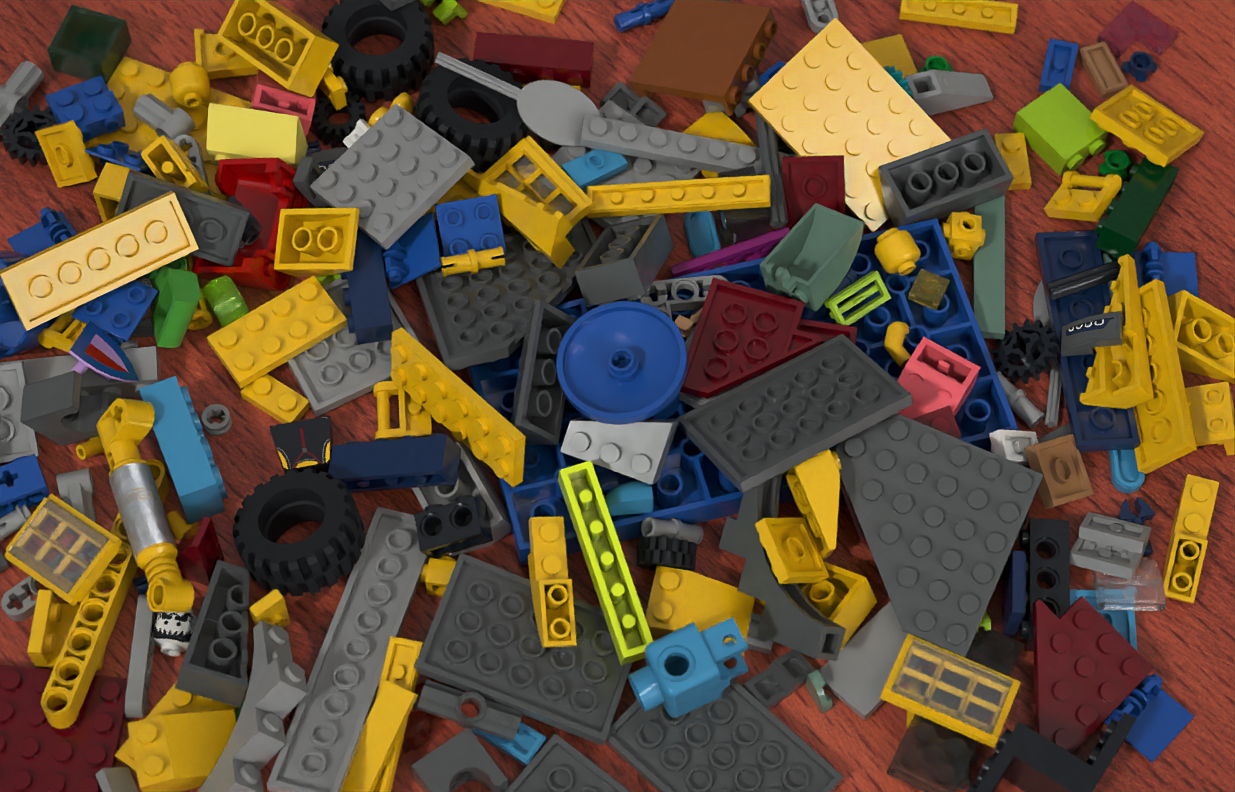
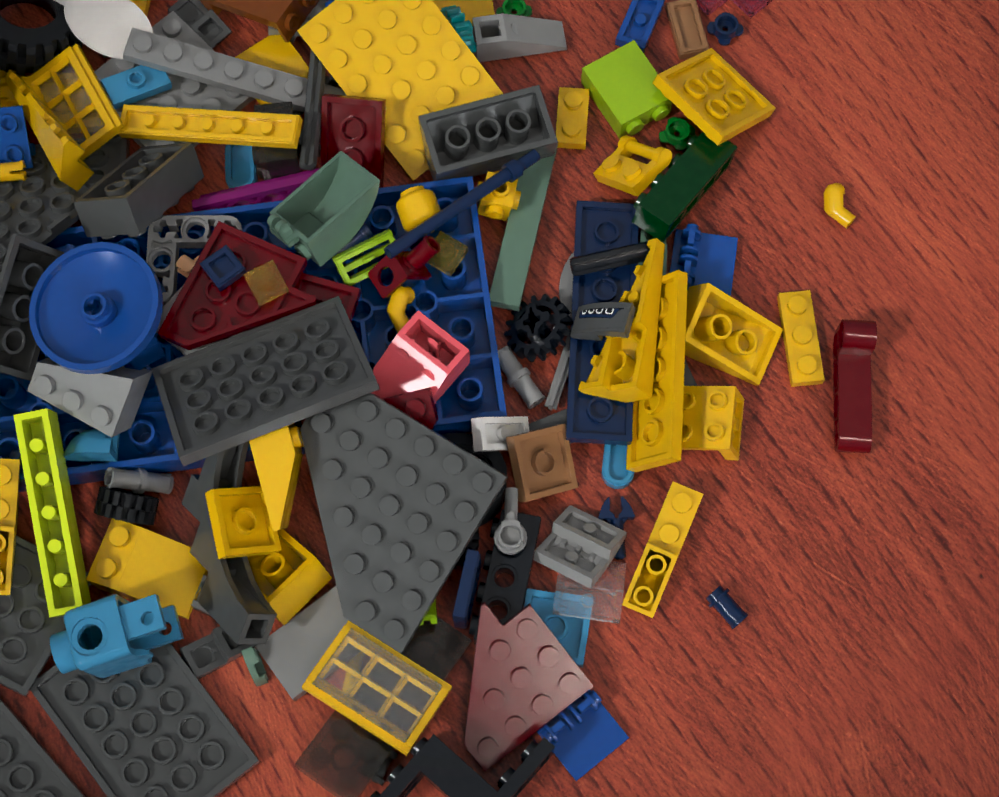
camera: 10 degrees right, 10 degrees up
none -> dark blue tile [199,245,247,292]
none -> clear yellow plate [243,260,289,306]
none -> dark red bracket [368,235,441,298]
none -> dark blue bar [384,149,540,259]
none -> light grey plate [494,487,527,555]

